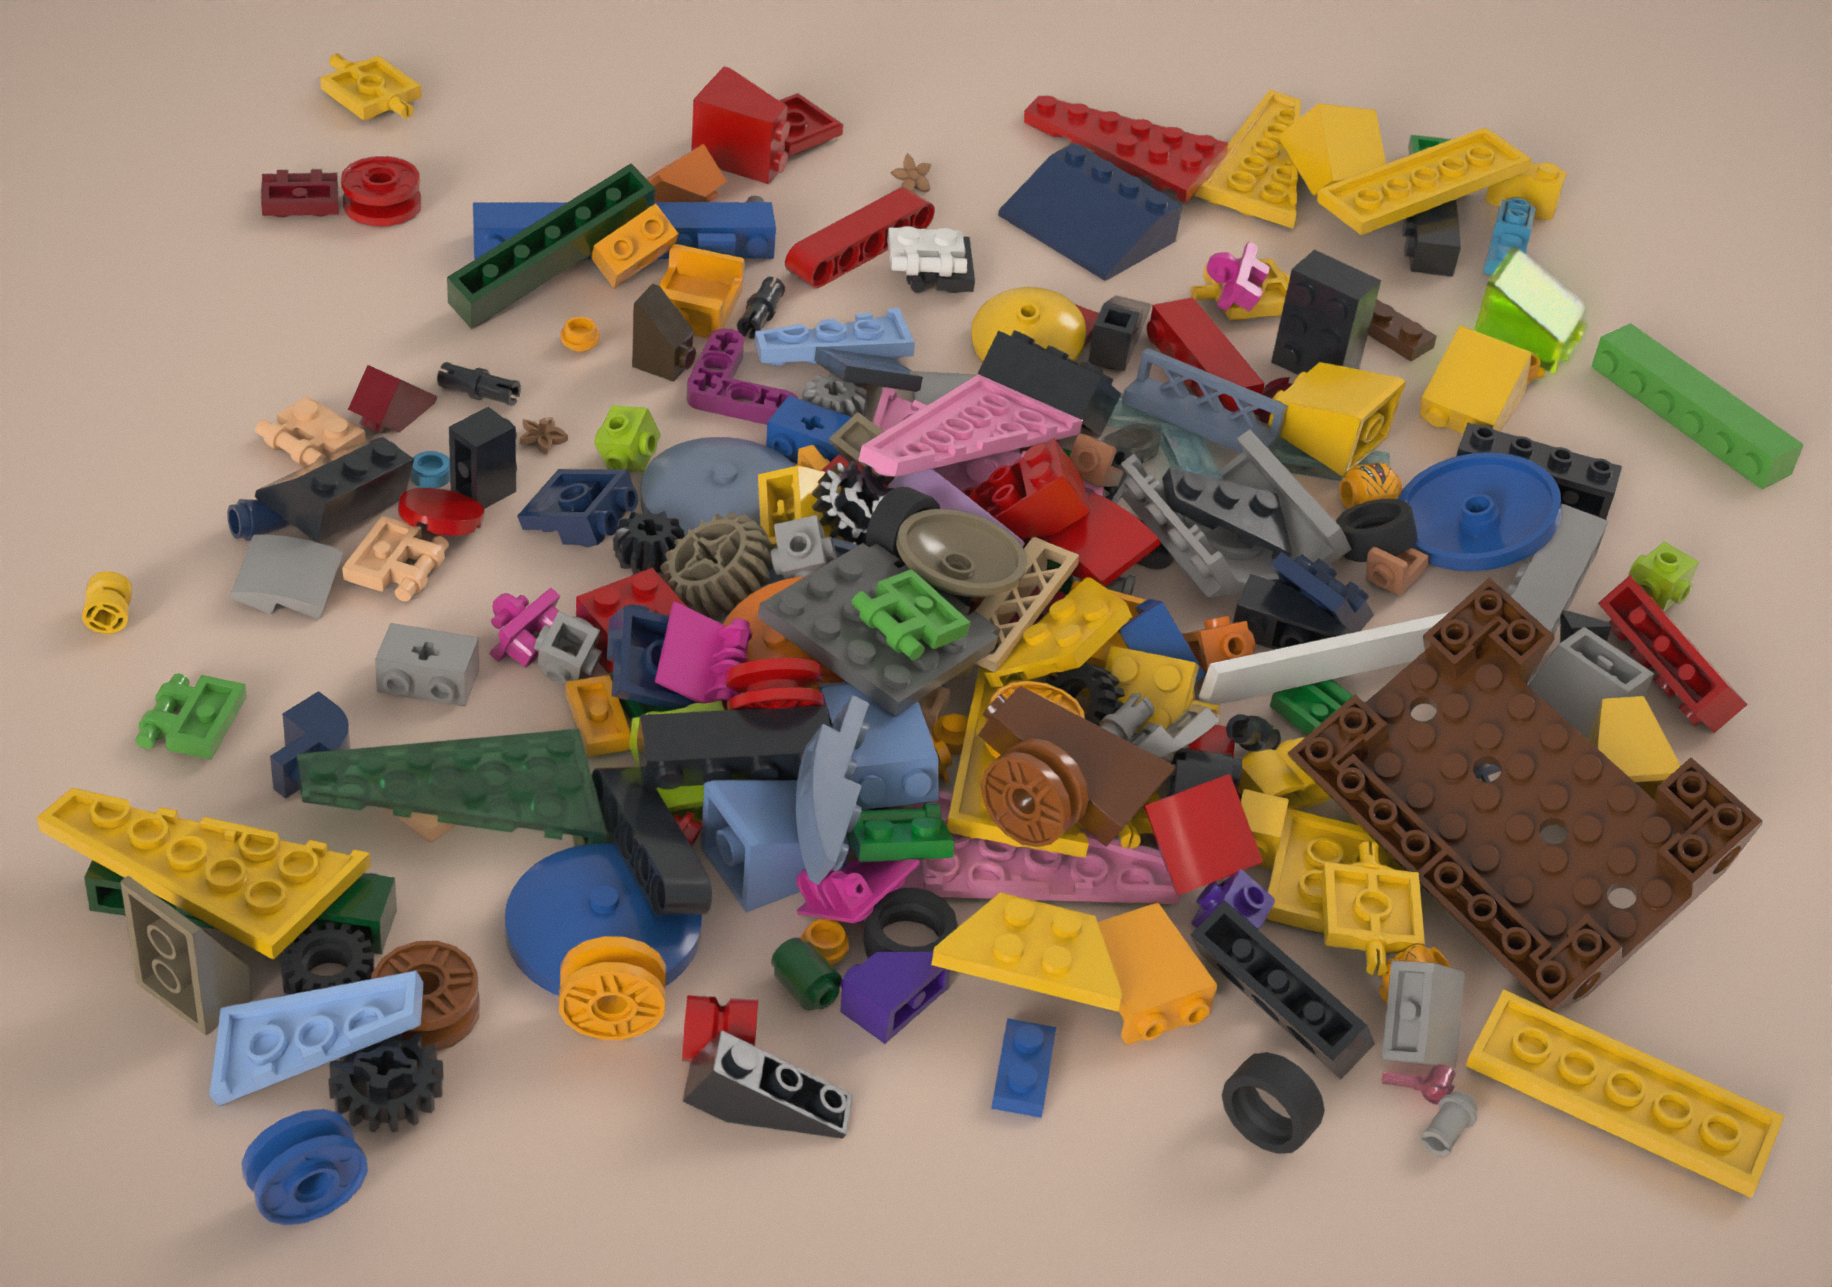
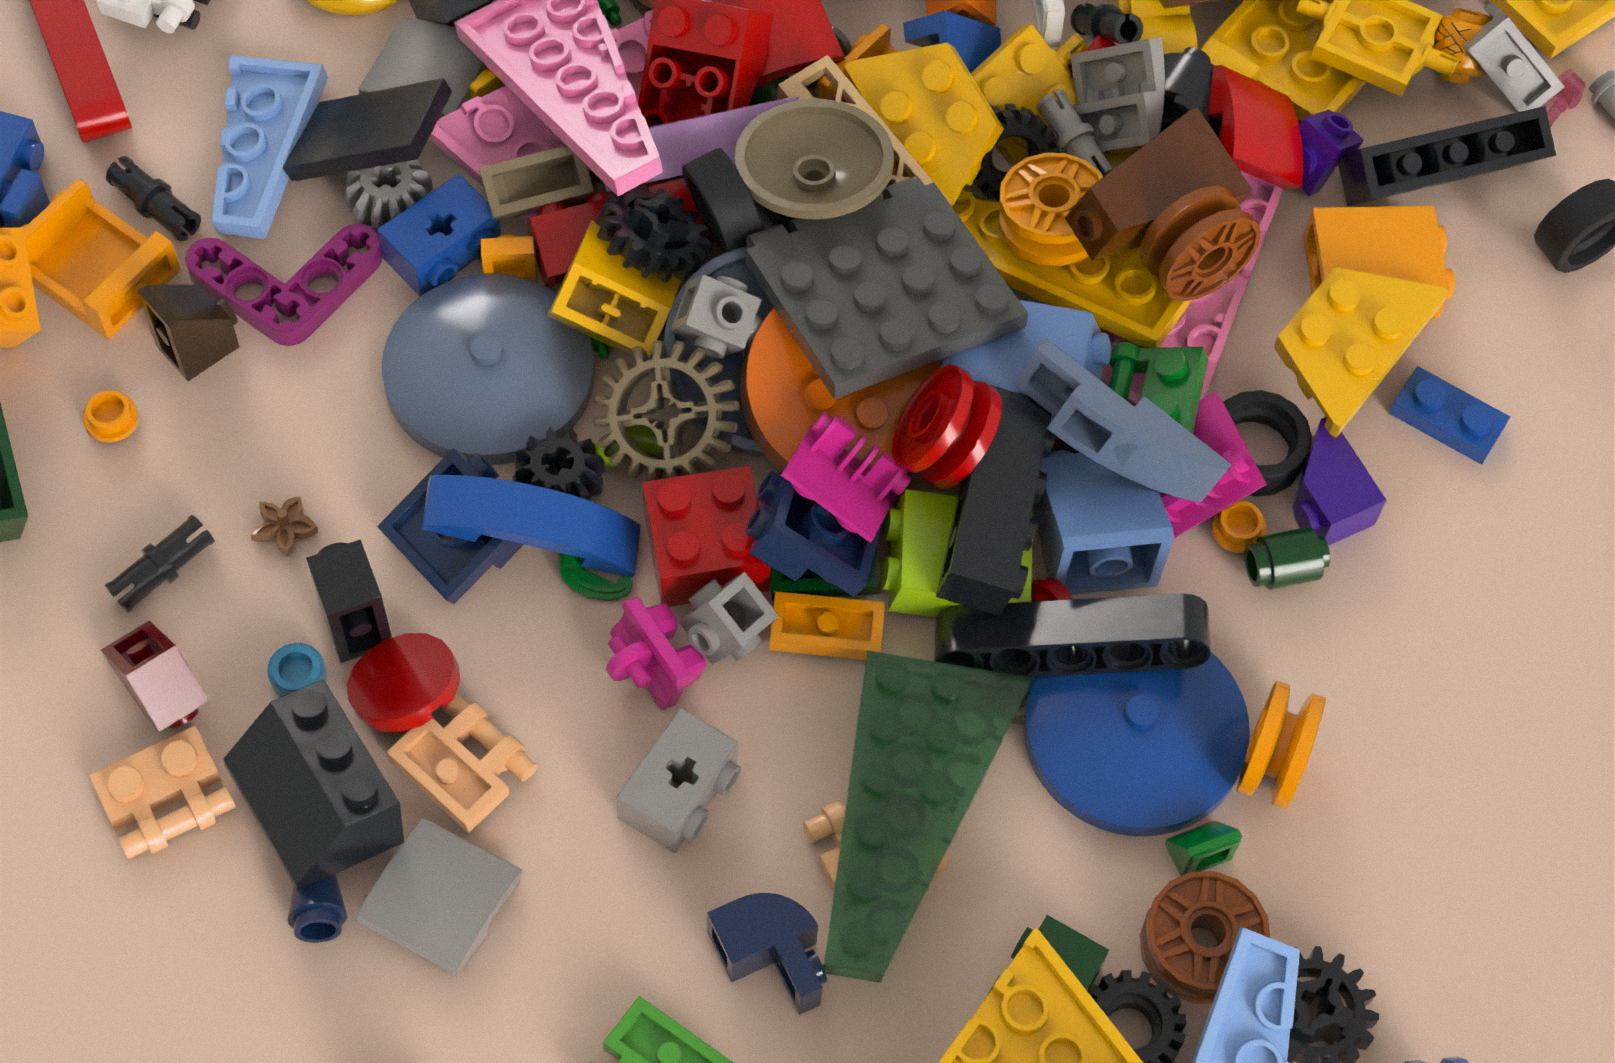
camera: 65 degrees left, 20 degrees up
lime brick [594,405,661,472] -> none
red wheel [682,995,759,1062] -> none
black slope [682,1030,853,1139] -> none
bright green plate [851,569,971,660] -> none
none -> blue slope [421,475,641,578]
none -> green piece [559,553,633,601]
none -> green slope [1165,821,1242,876]

